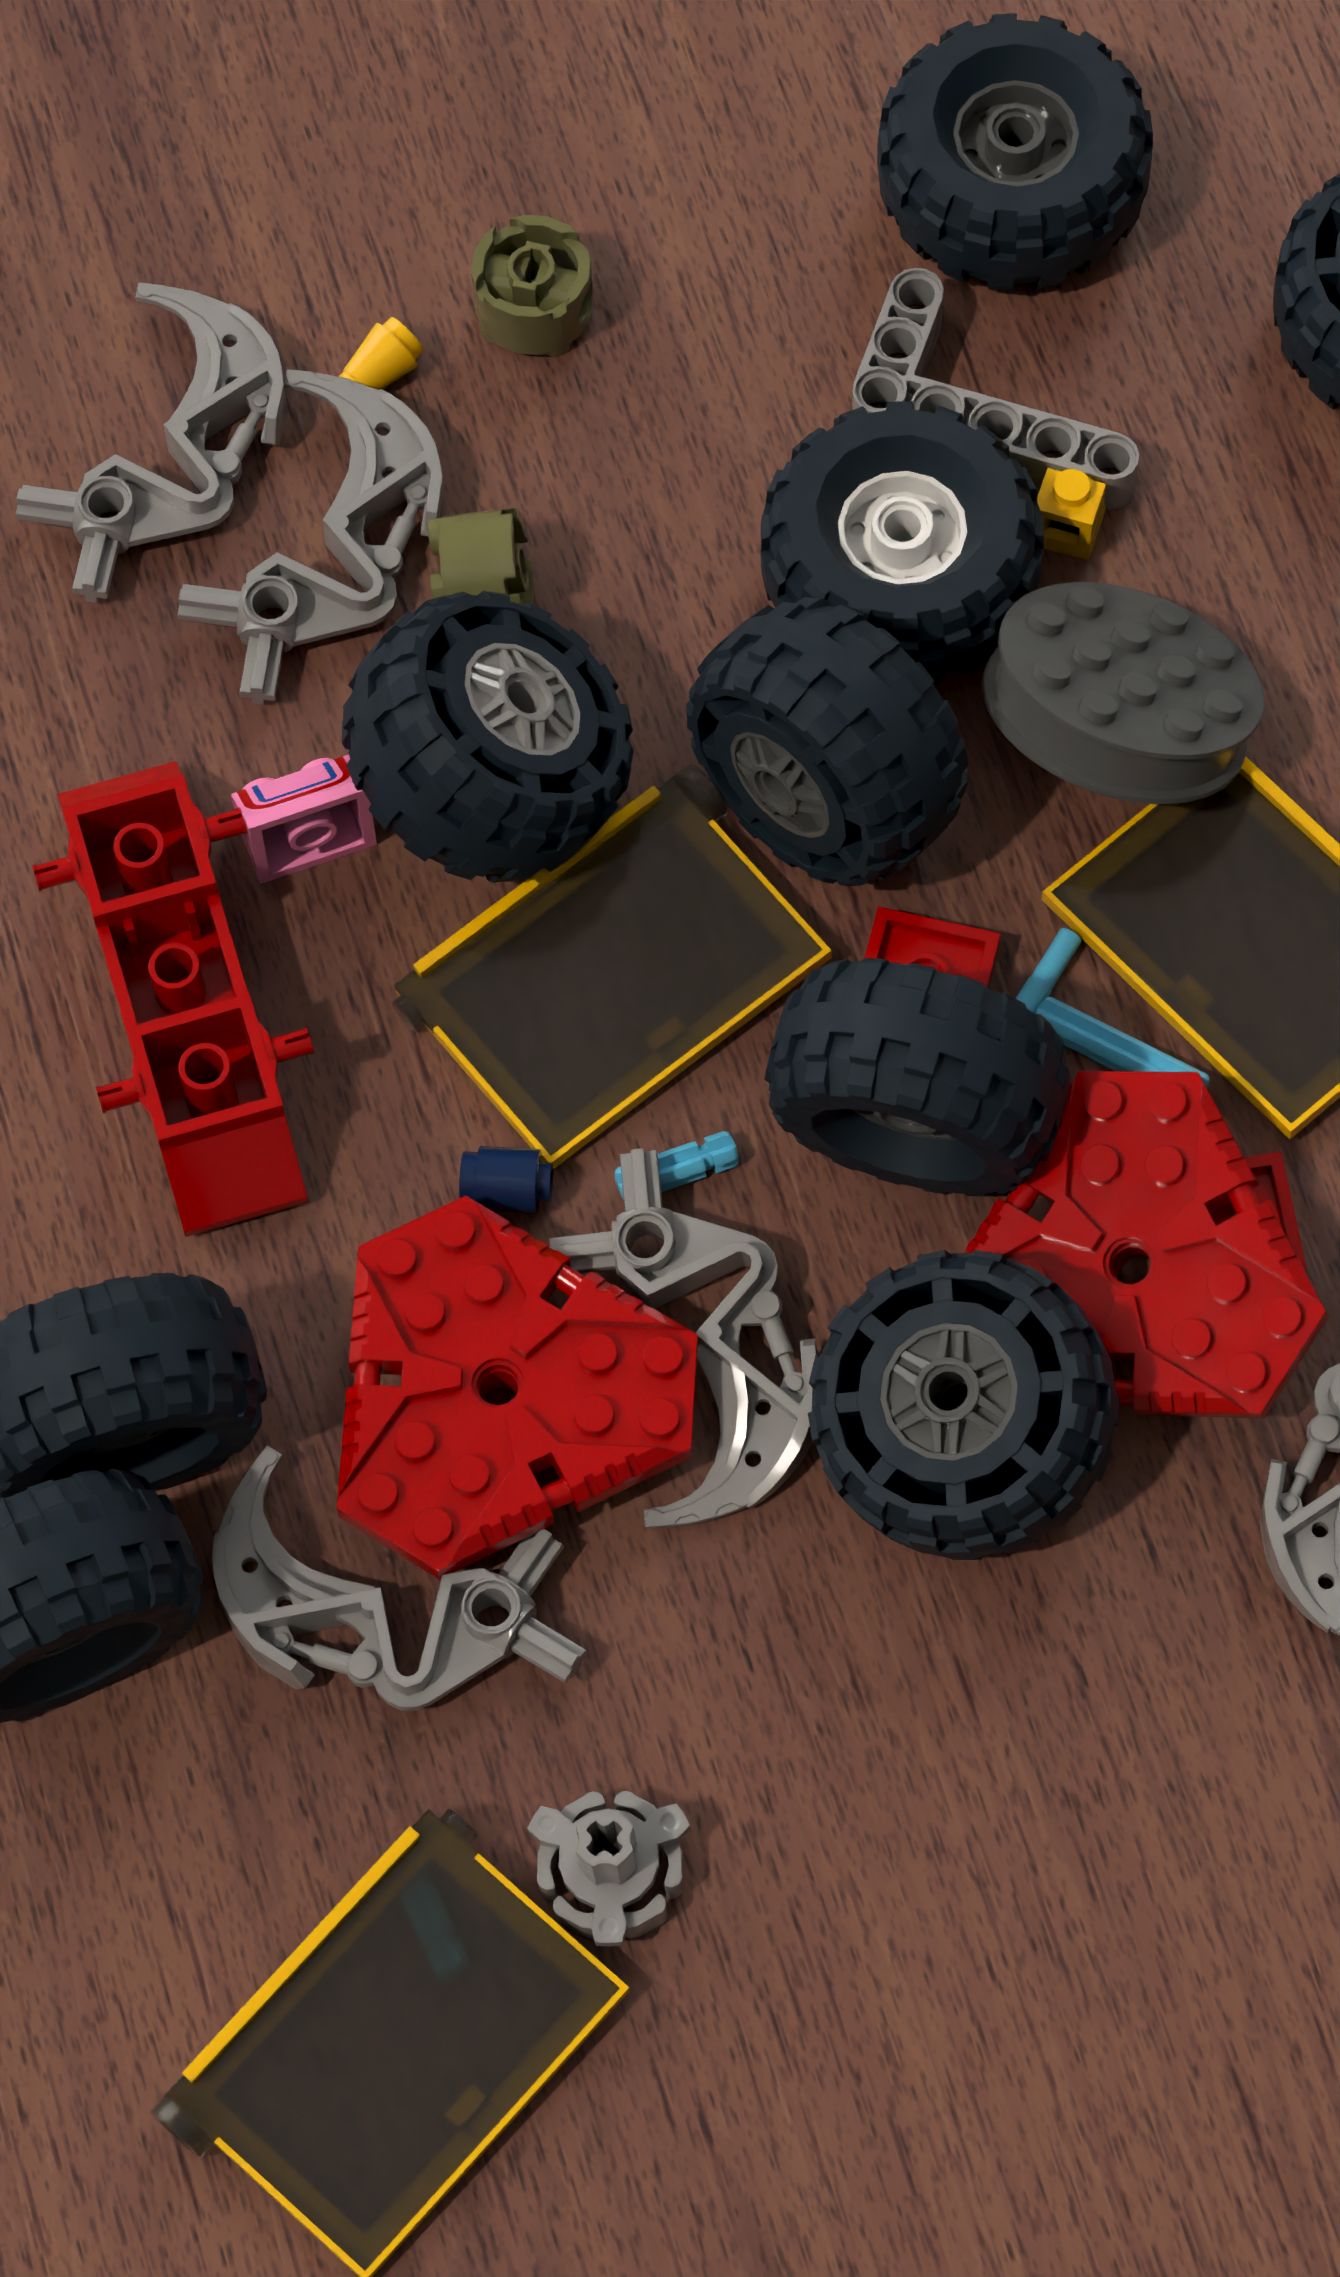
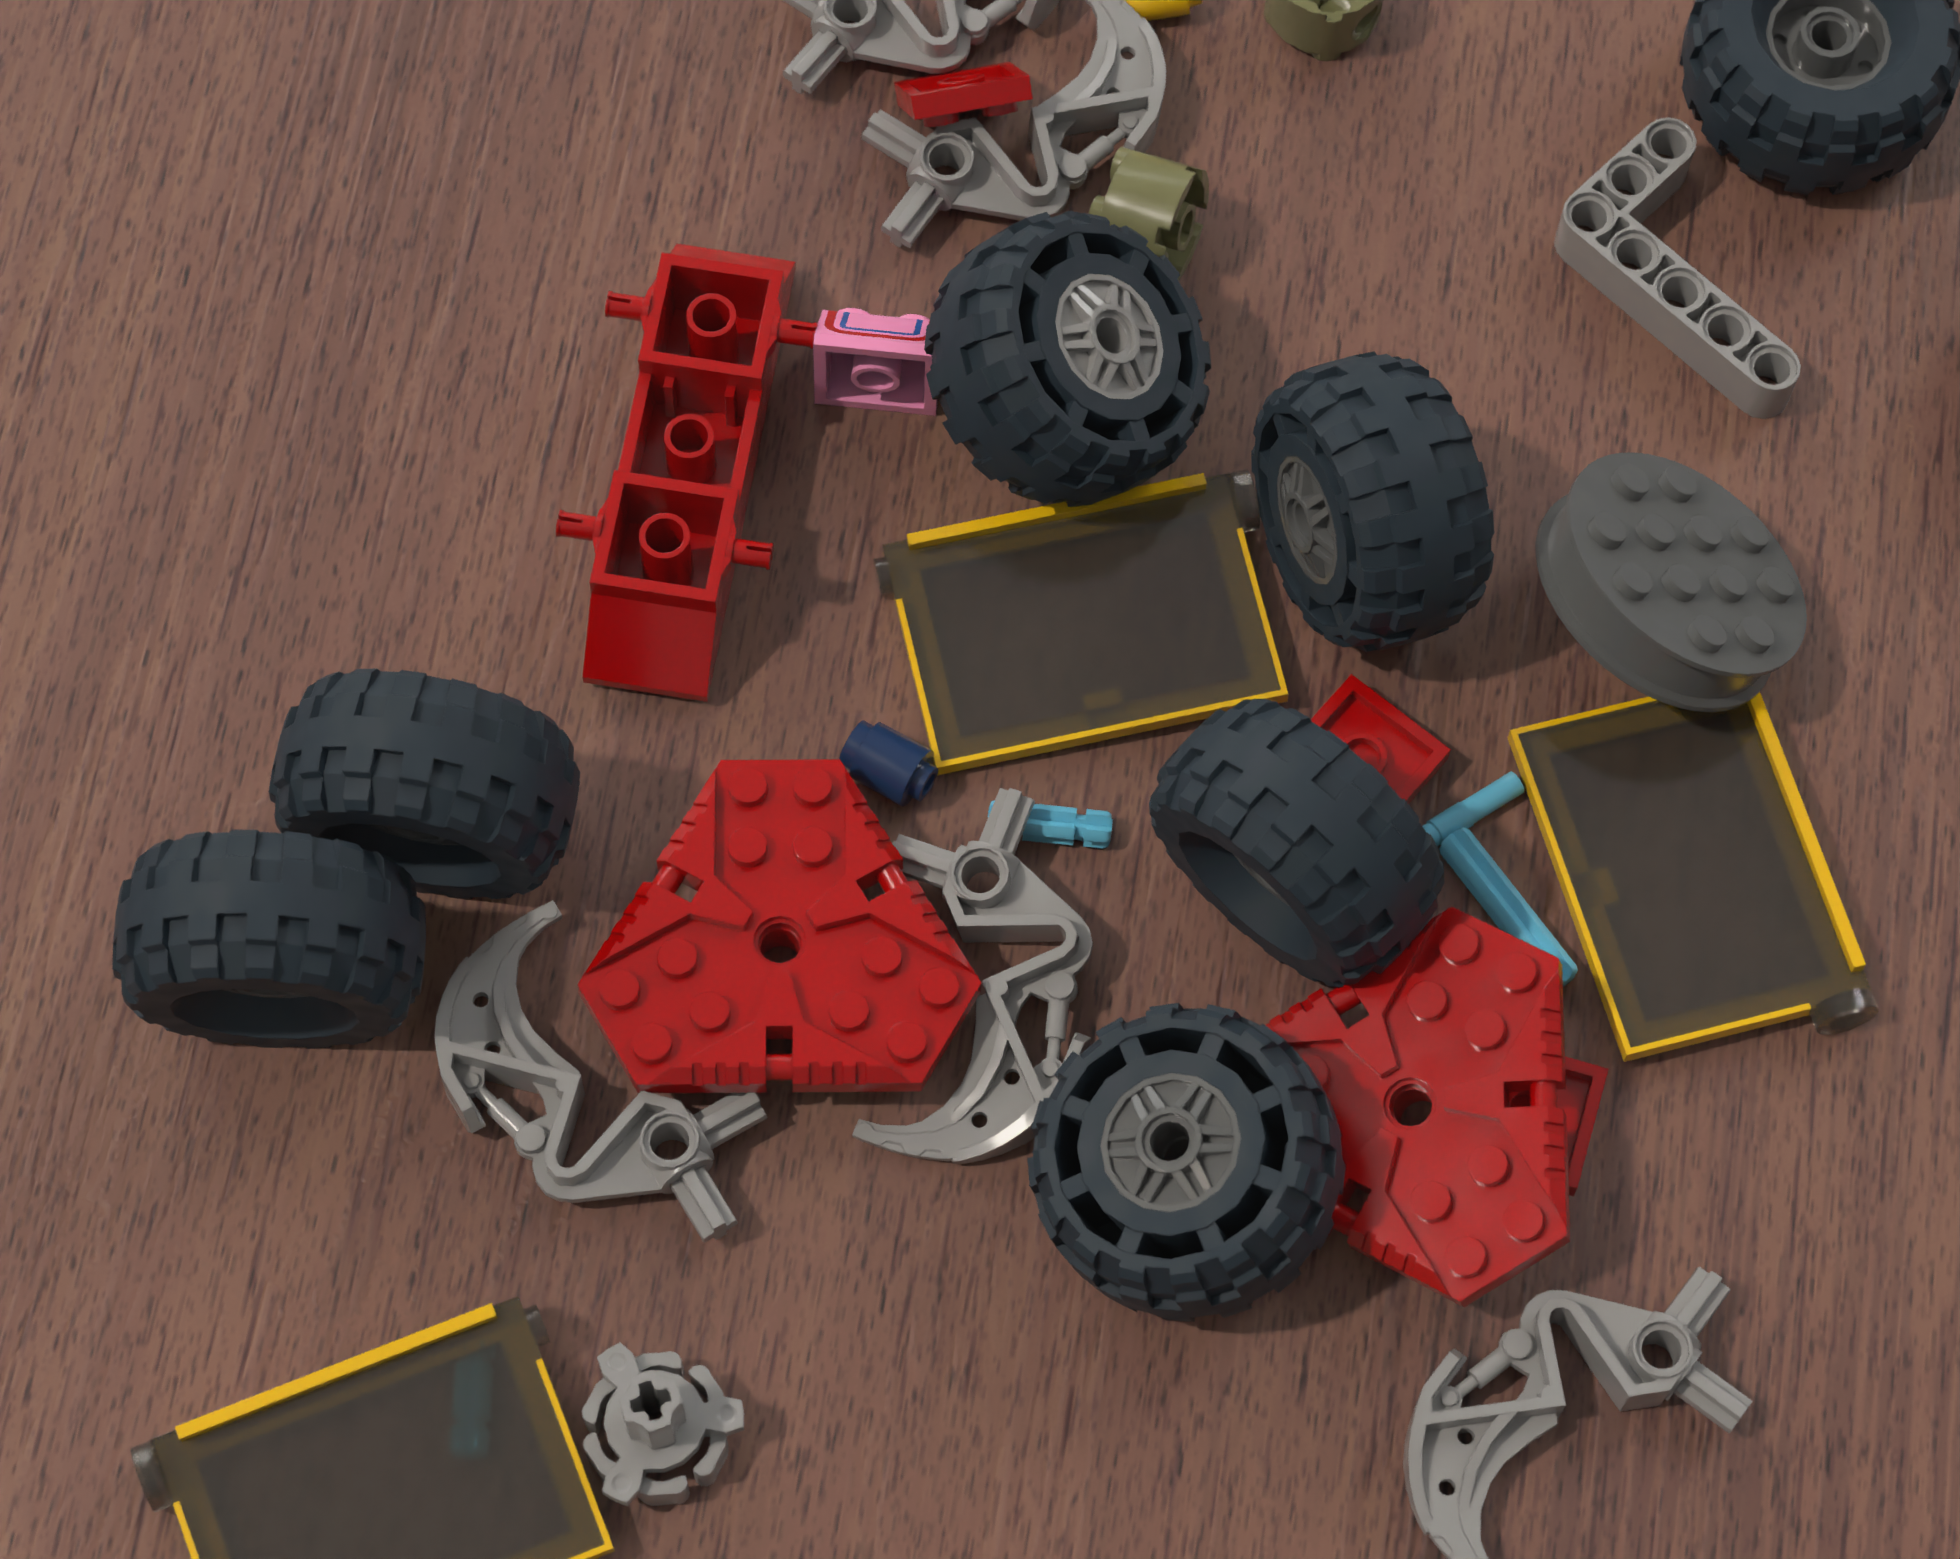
camera: 20 degrees right, 0 degrees up
black wheel [760,401,1044,684] -> none
yellow brick [1037,468,1107,561] -> none
none -> red plate [894,62,1033,127]

